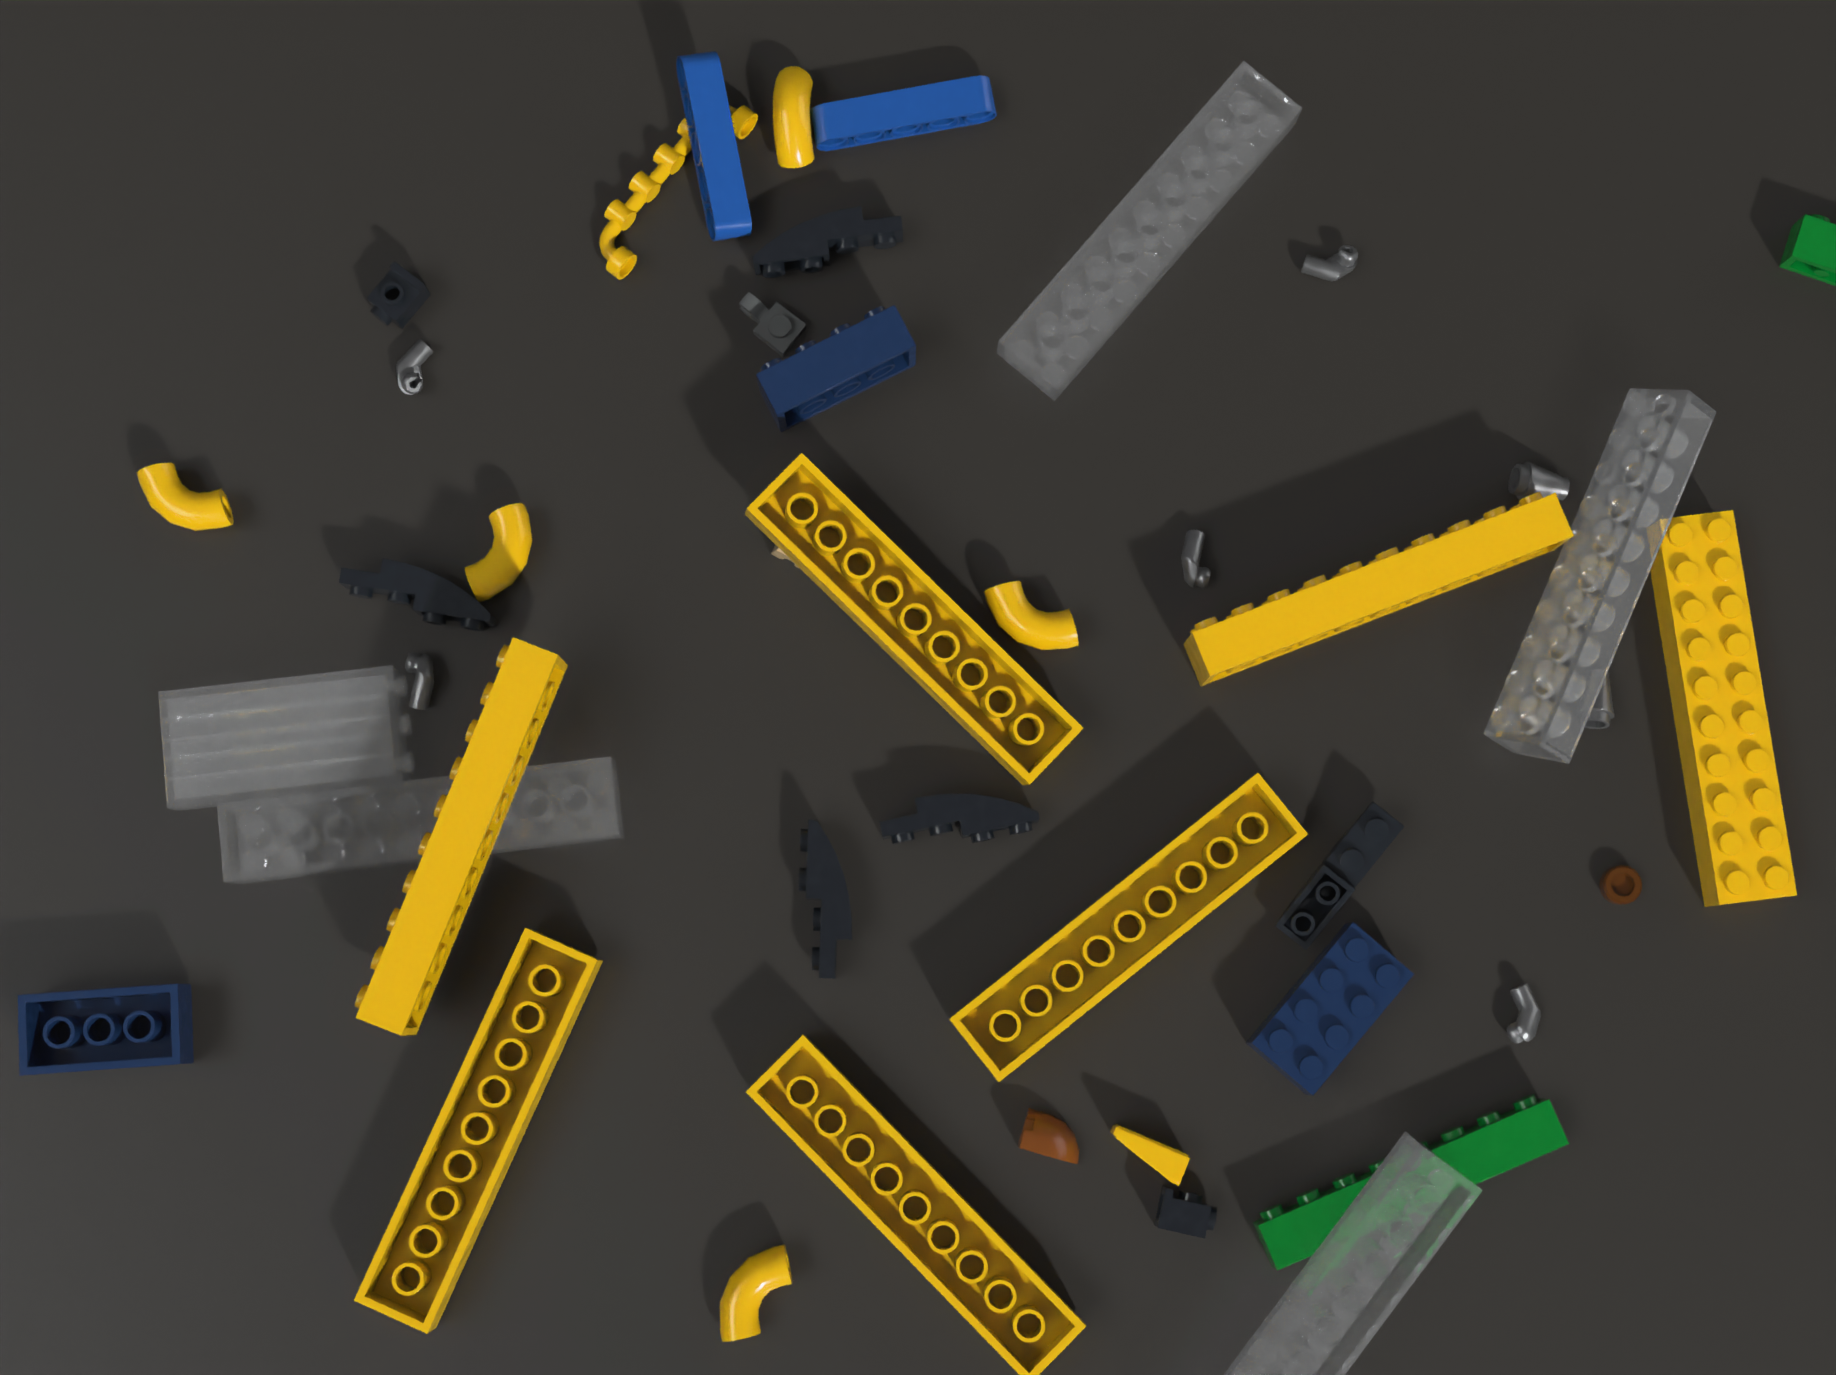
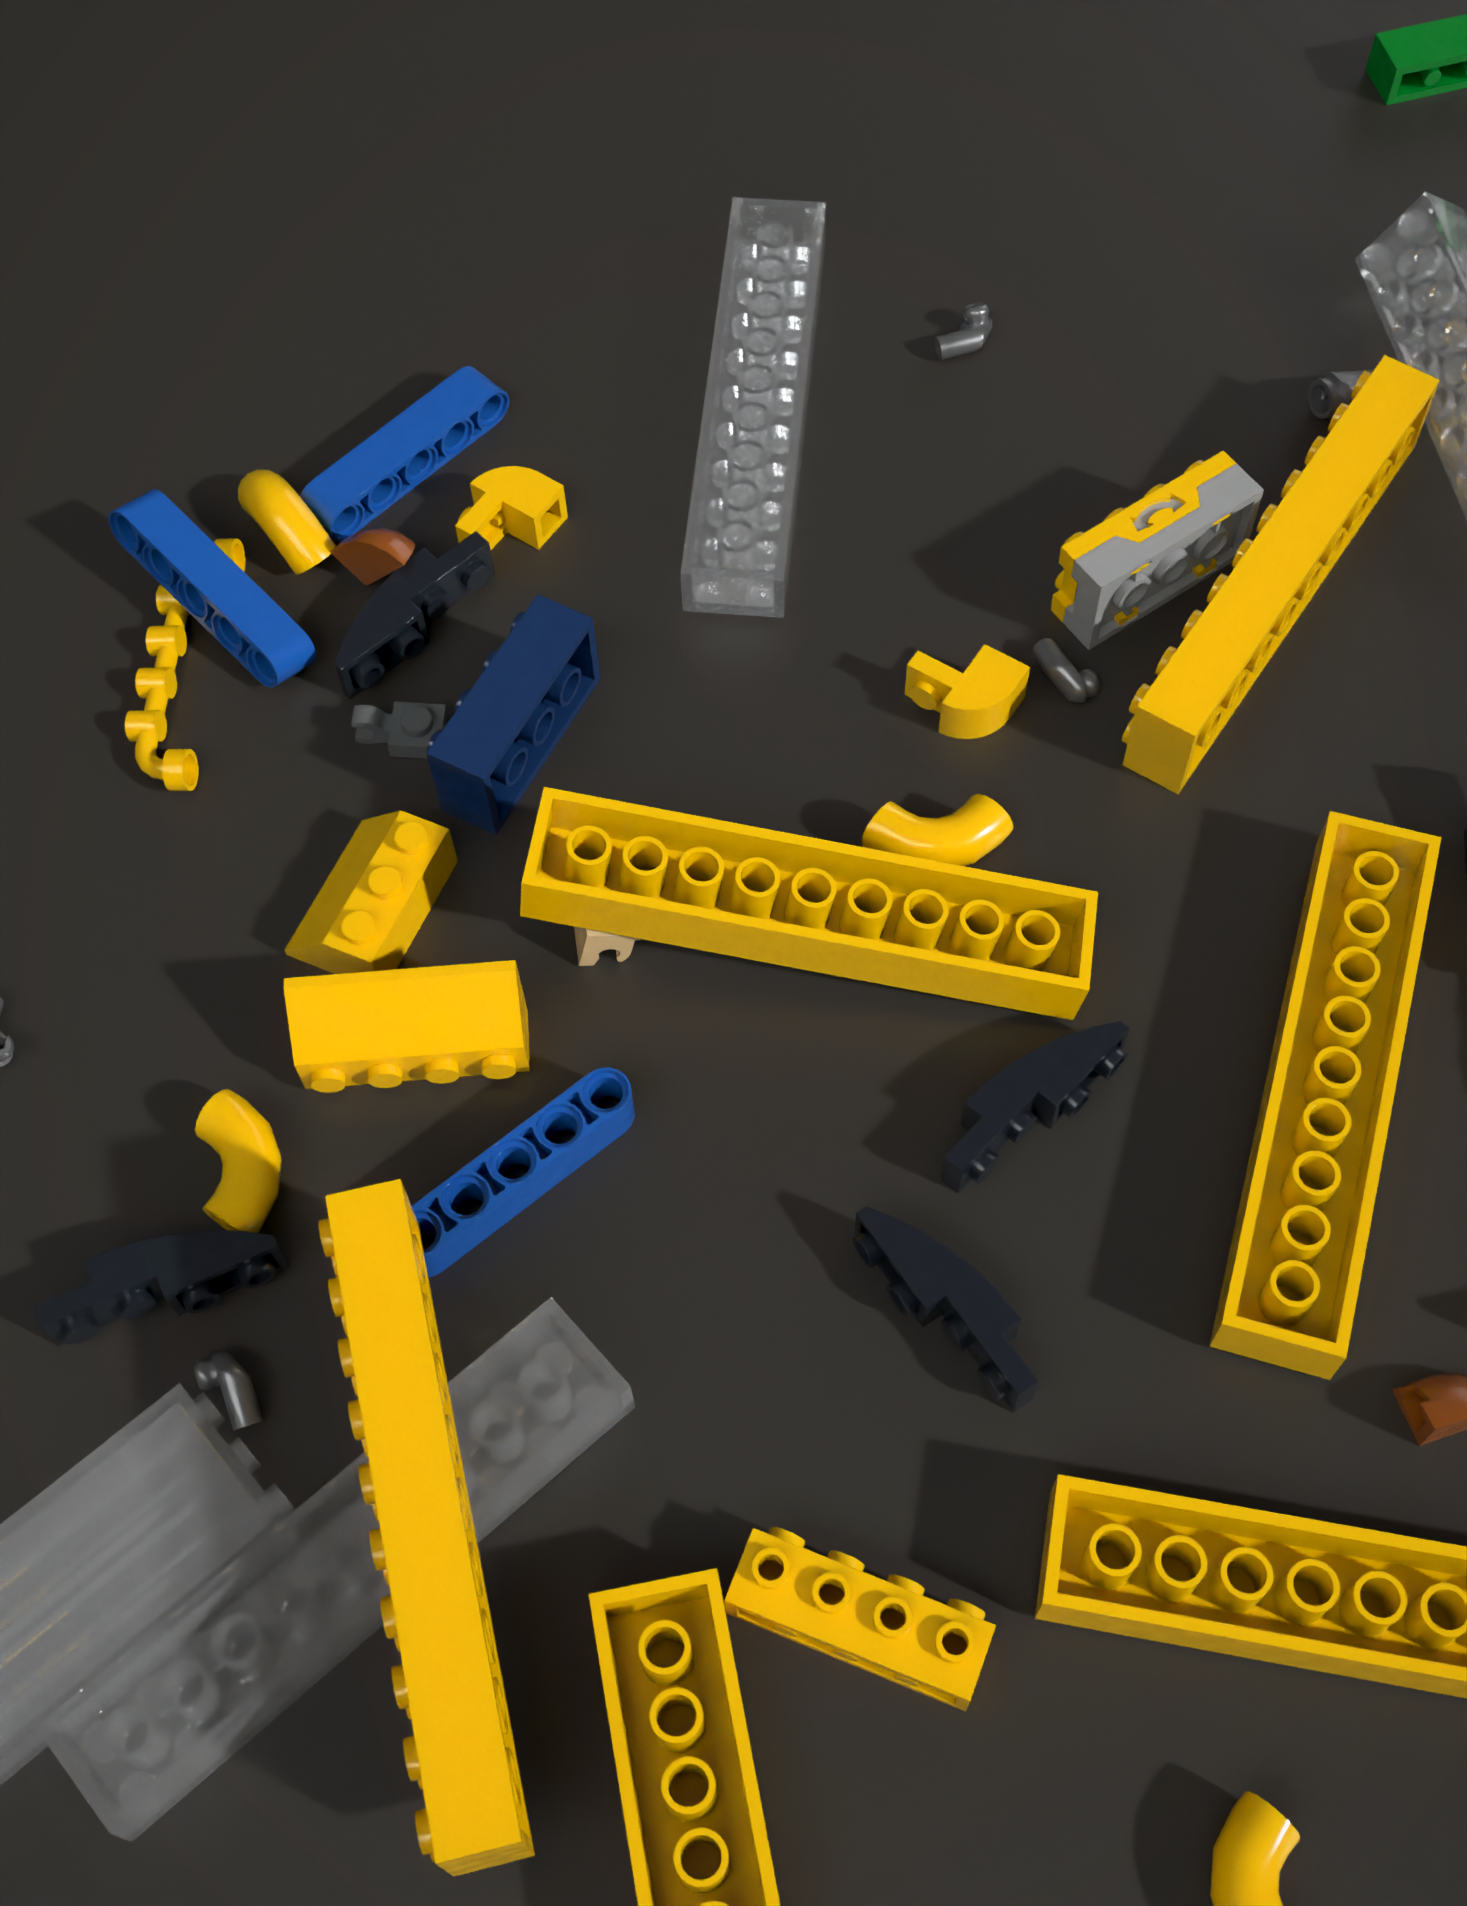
camera: 30 degrees left, 20 degrees down
none -> yellow slope [284,960,530,1093]
none -> yellow slope [285,810,458,974]
none -> dark orange brick [329,528,416,586]
none -> blue beam [412,1067,635,1278]
none -> yellow brick [455,466,568,550]
none -> yellow brick [724,1527,996,1712]
none -> yellow brick [905,644,1030,739]
none -> light grey piece [1050,451,1264,650]

